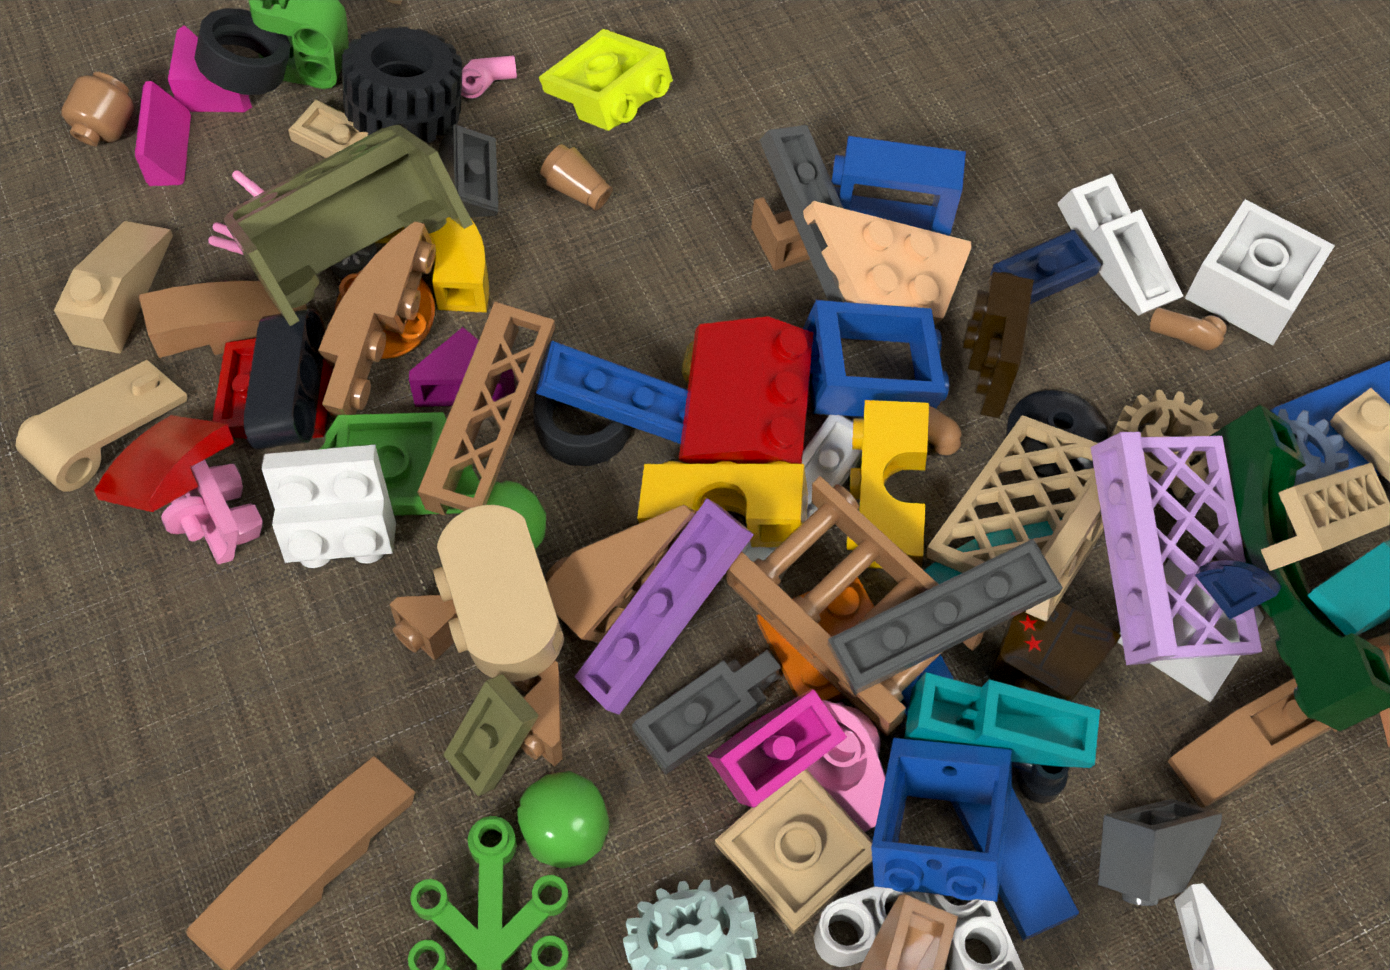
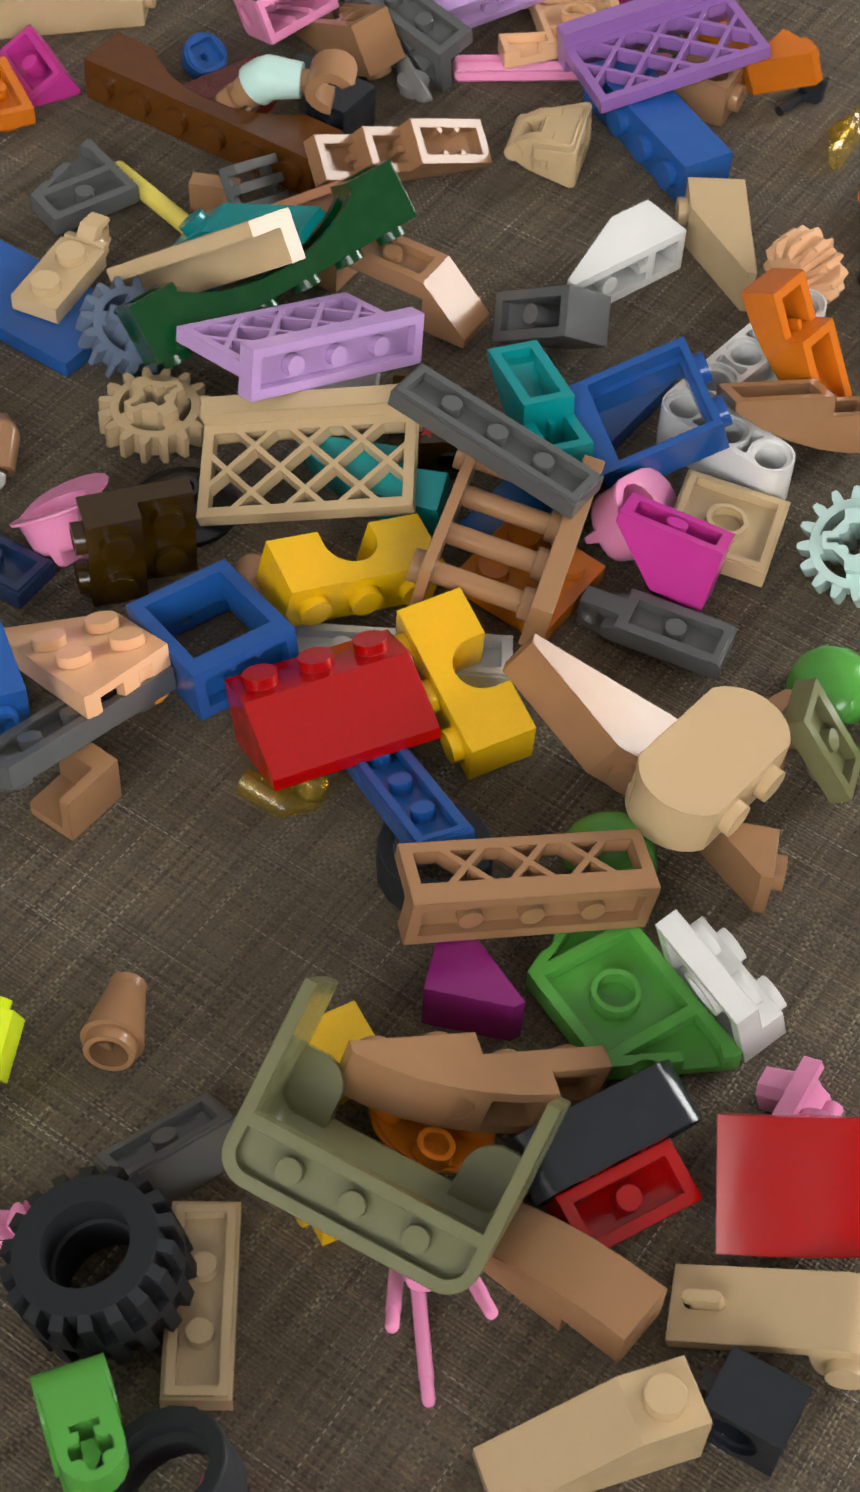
camera: 120 degrees left, 10 degrees down
medium lavender plate [575,498,754,714] -> none
dark blue tile [1195,560,1282,620] -> none
none -> bright pink piece [9,473,110,567]
none -> black brick [697,1345,813,1477]

